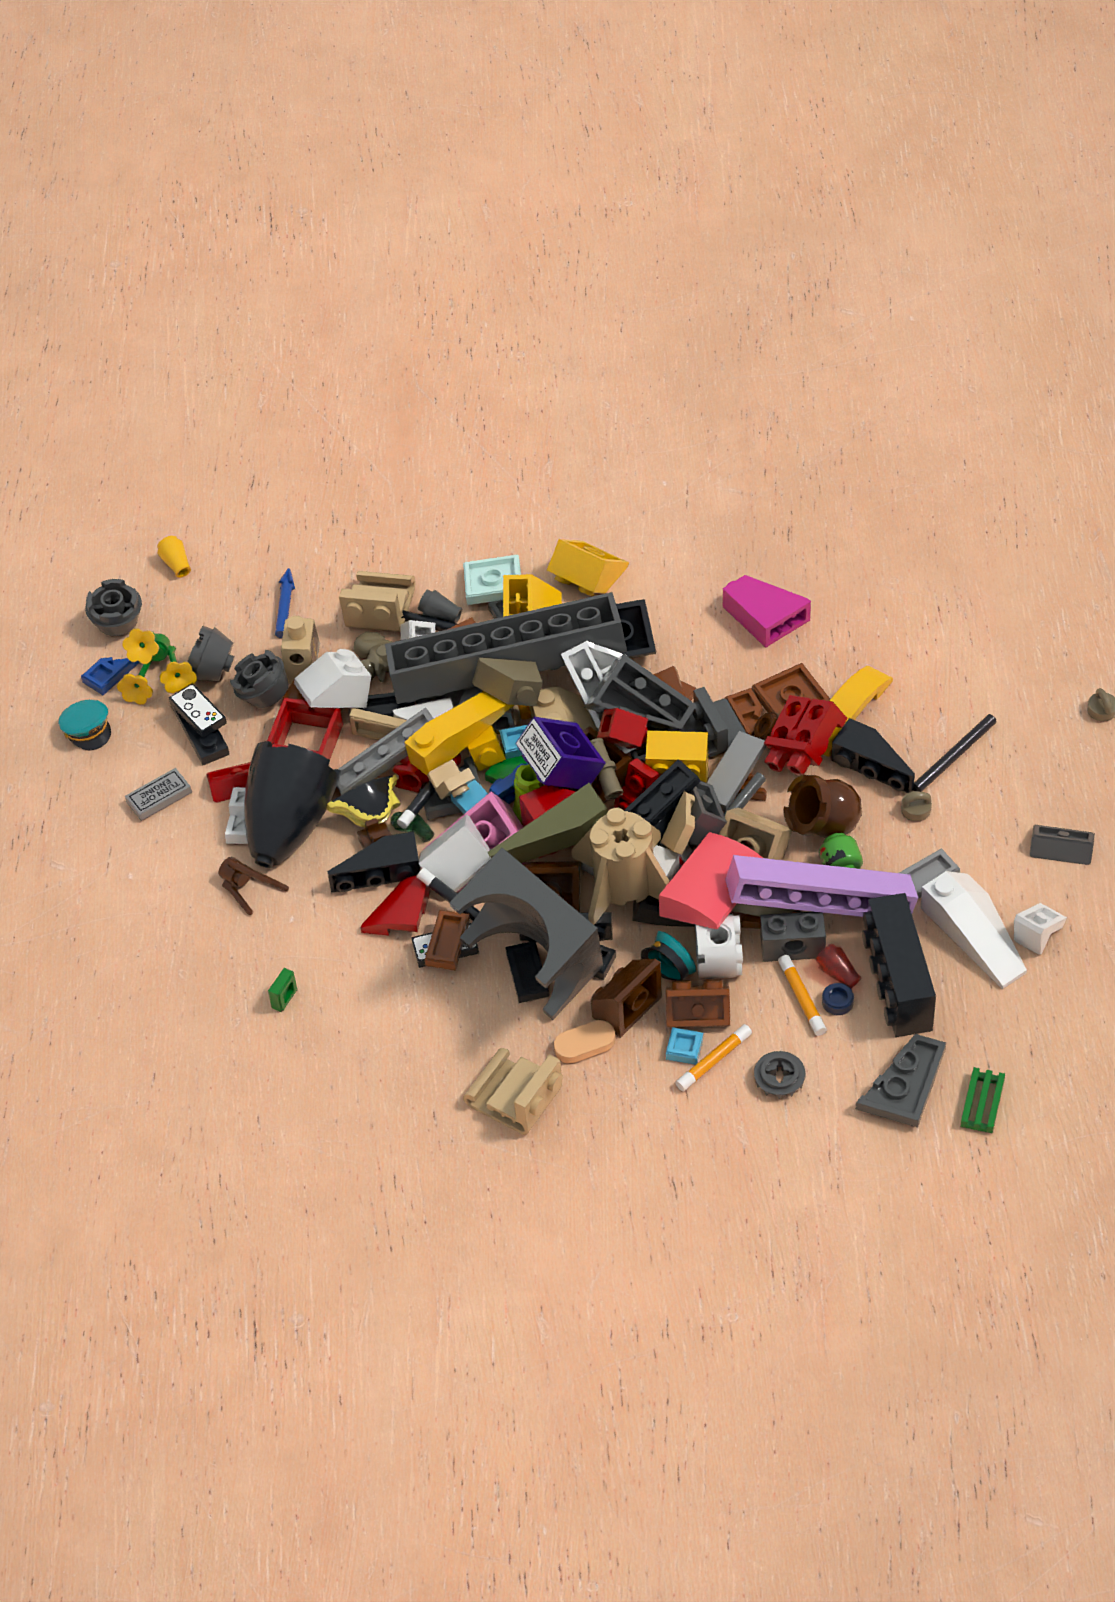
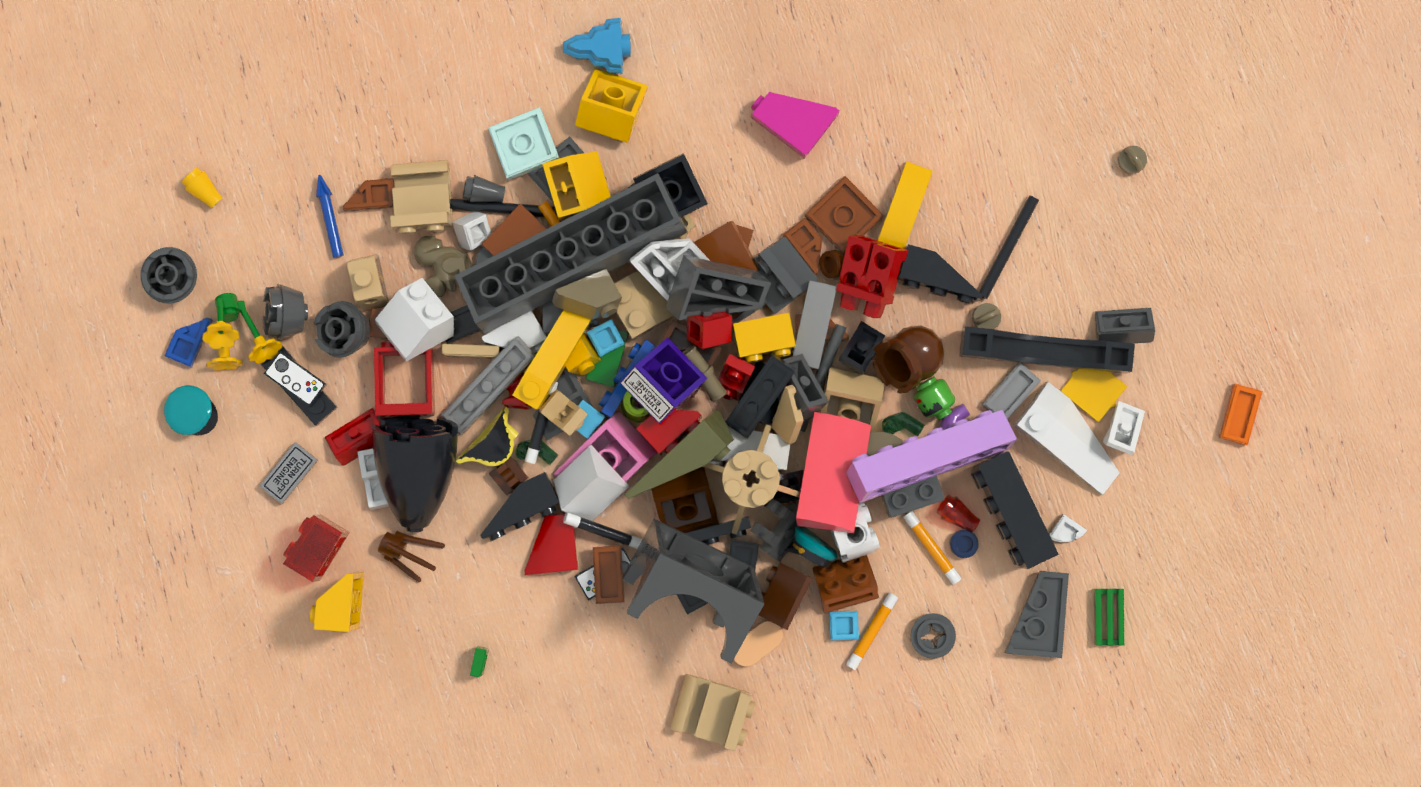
camera: 25 degrees left, 35 degrees up
none -> clear red brick [283,515,350,582]
none -> yellow slope [310,571,364,632]
none -> dark orange tile [343,178,394,211]
none -> dark azure rock [563,18,631,74]
none -> dark grey plate [750,498,798,562]
none -> black slope [838,321,885,375]
none -> black arch [959,326,1135,374]
none -> white tile [1049,514,1087,542]
none -> yellow piece [1061,369,1128,422]

